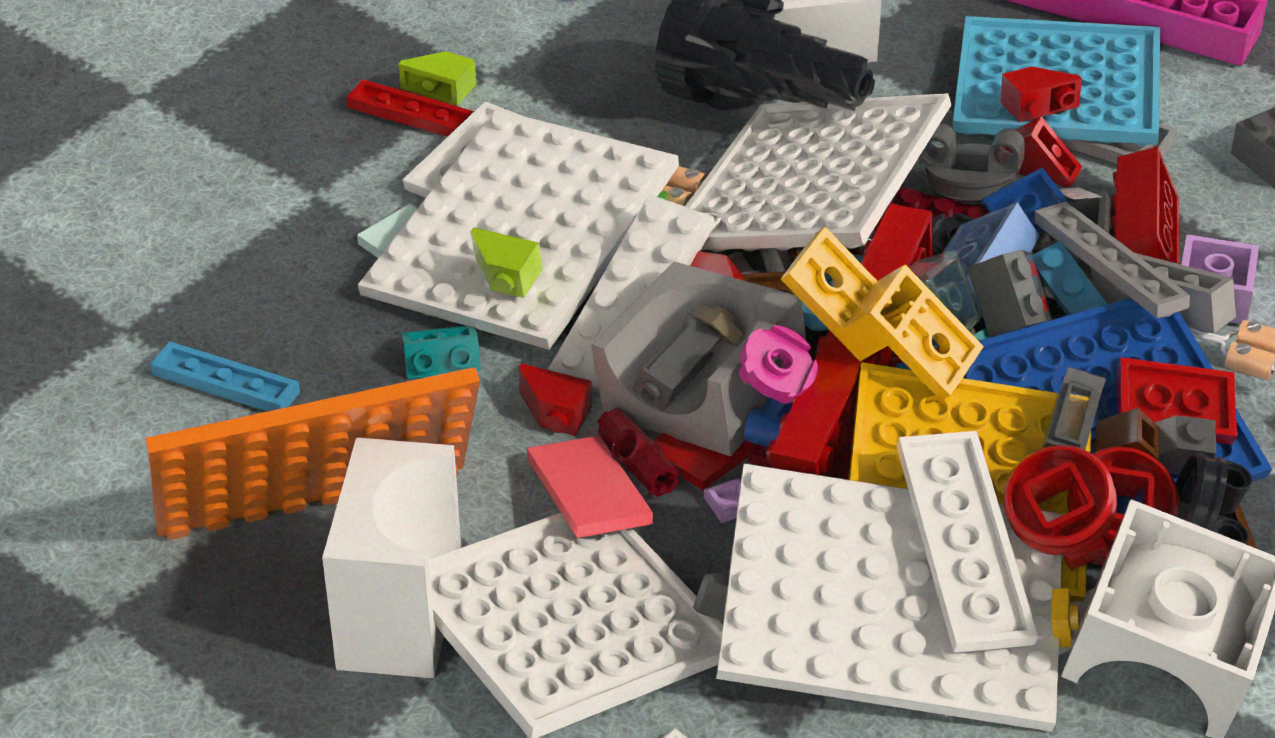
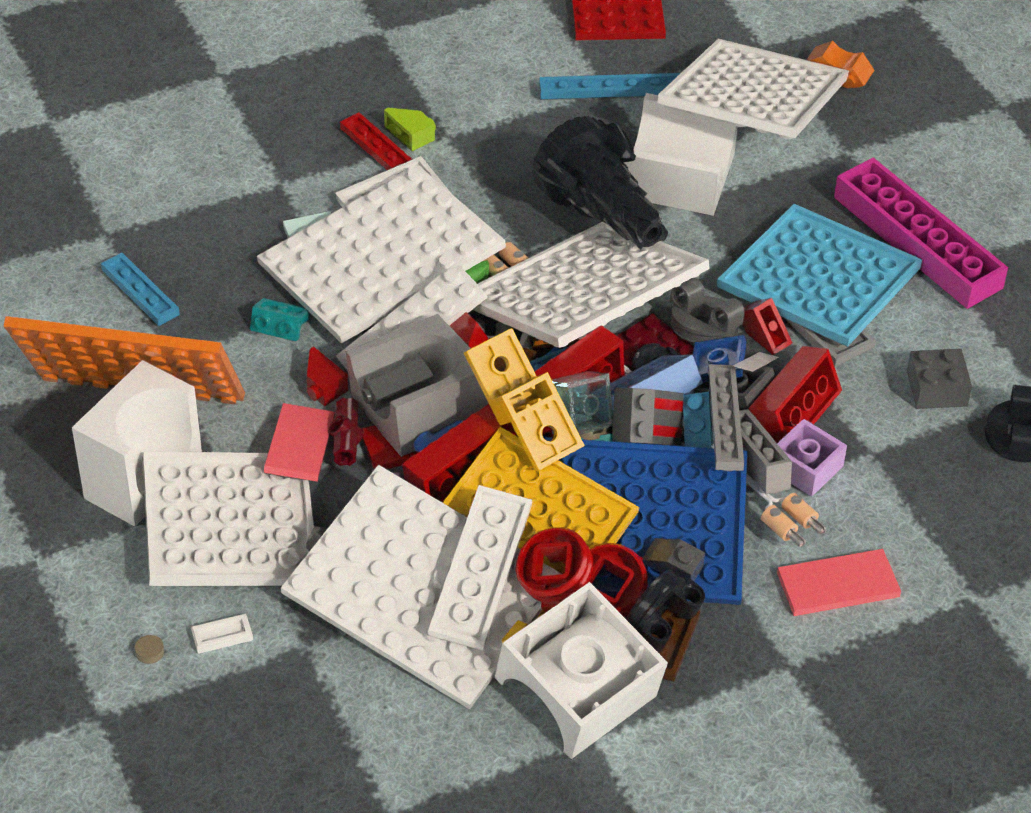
camera: 25 degrees right, 5 degrees up
lime slope [470,227,543,298] -> none
dark tan plate [692,304,744,346] -> none
dark pink plate [739,326,818,404] -> none
red slope [1000,66,1082,122] -> none
dark grey window [1042,366,1106,450] -> none
reddish brown brick [1094,408,1159,460] -> none
red plate [1117,357,1237,445] -> none

